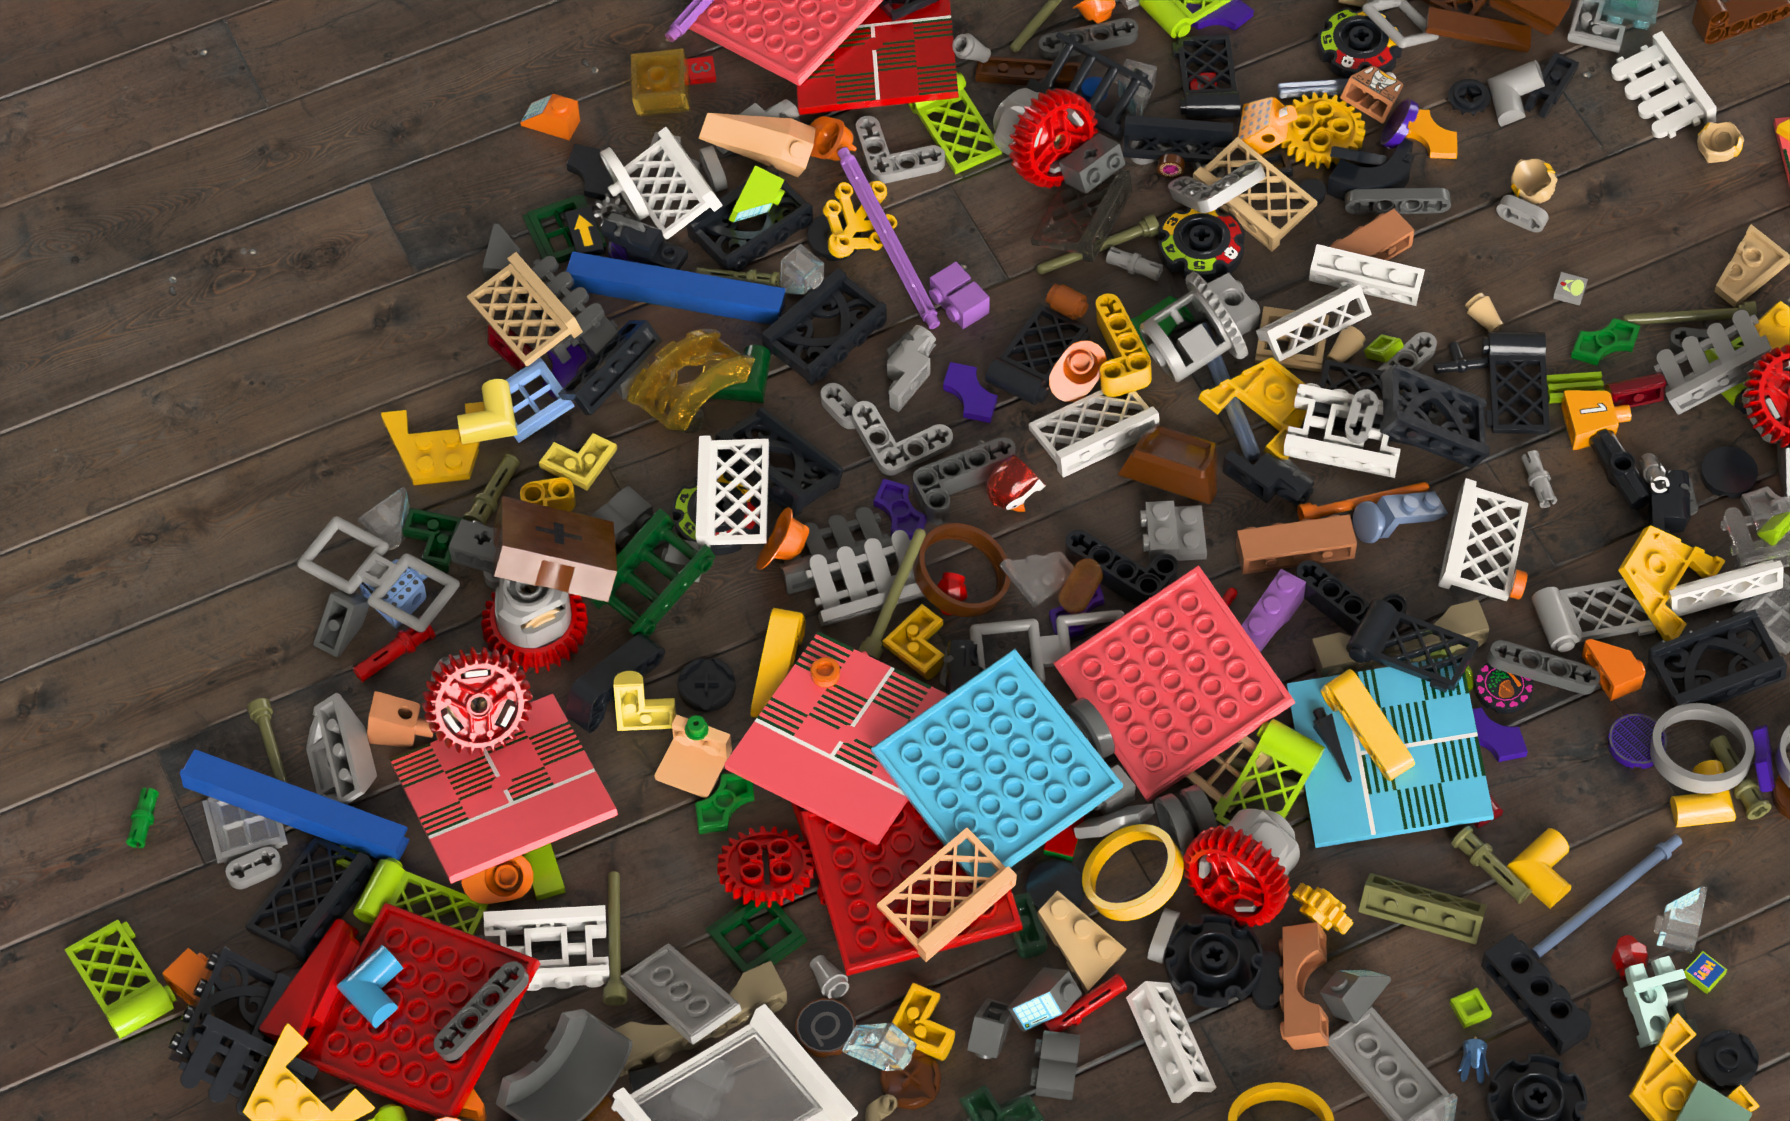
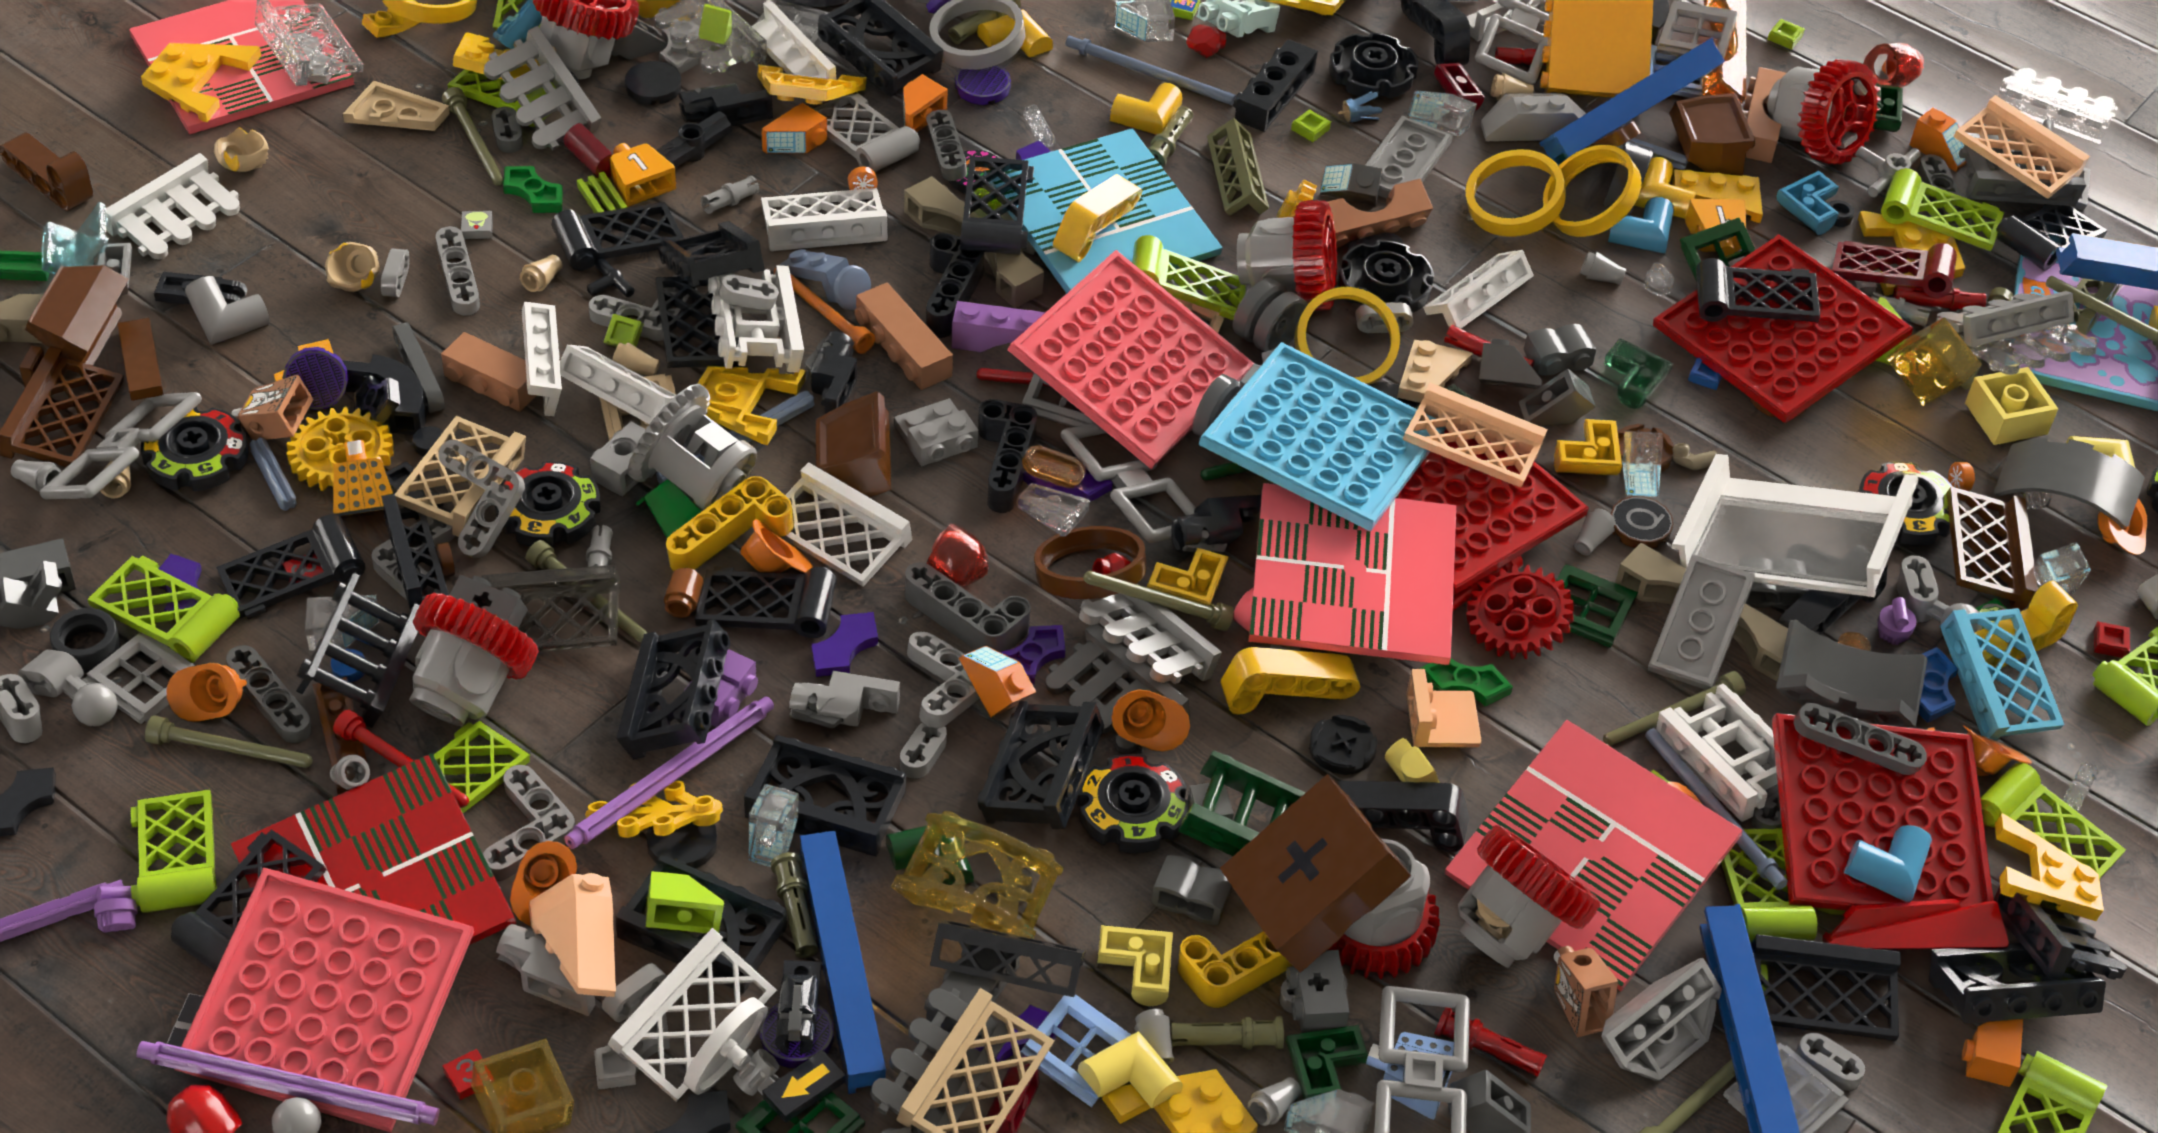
camera: 120 degrees left, 10 degrees down
green piece [685,715,709,741] -> none
white fence [696,436,769,550] -> none
orange tile [810,657,840,688] -> none
black piece [1313,707,1352,782] -> none
black gear [1448,79,1491,116] -> none
light grey pin [1639,453,1670,493] -> none
none -> red piece [333,710,469,808]
none -> light grey beam [436,226,480,316]
none -> black fence [616,619,730,760]
none -> orange slope [762,102,827,153]
none -> orange slope [959,646,1036,718]
none -> clear axle [1023,104,1055,147]
none -> light grey cone [1134,1009,1174,1065]
none -> light grey cone [1248,1077,1302,1126]
none -> sand blue bar [1645,728,1788,890]

